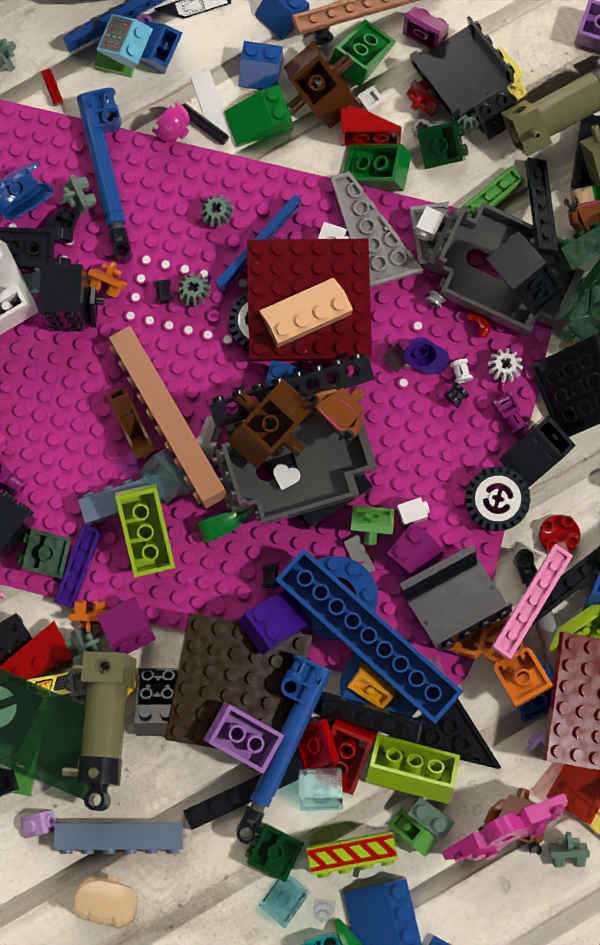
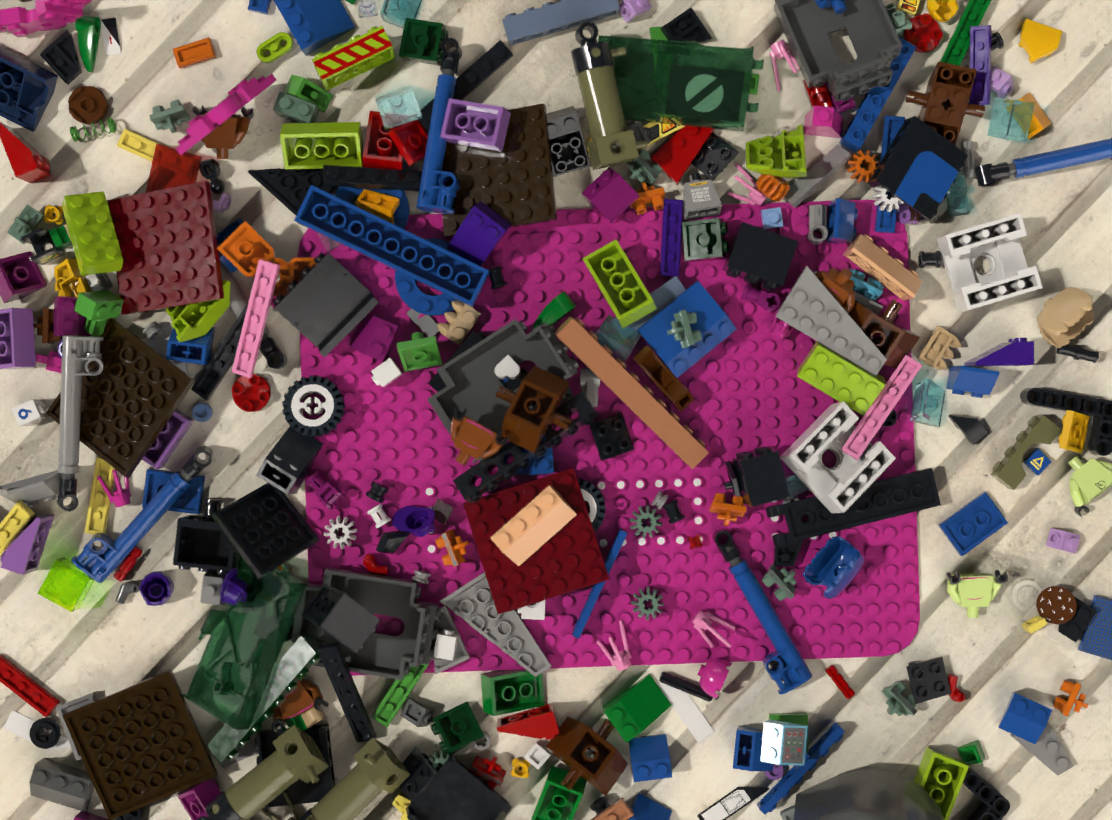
camera: 160 degrees right, 10 degrees up
none -> orange tile [173,37,216,69]
none -> black plate [199,159,225,194]
none -> lime plate [256,32,293,63]
none -> black piece [376,530,410,554]
none -> dark grey bracket [400,698,435,727]
none -> orange hips [435,529,469,567]
none -> tan plate [437,301,481,346]
none -> yellow plate [511,758,530,778]
none -> black hinge [589,413,634,461]
none -> bright pink plant [597,620,632,671]
none -> blue slope [637,281,737,378]
none -> light grey bush [651,491,668,510]
none -> sand green hips [667,310,702,349]
none -> light grey torso [683,173,722,220]
none -> clear red piece [687,534,703,550]
none -> bright pink plant [692,610,735,648]

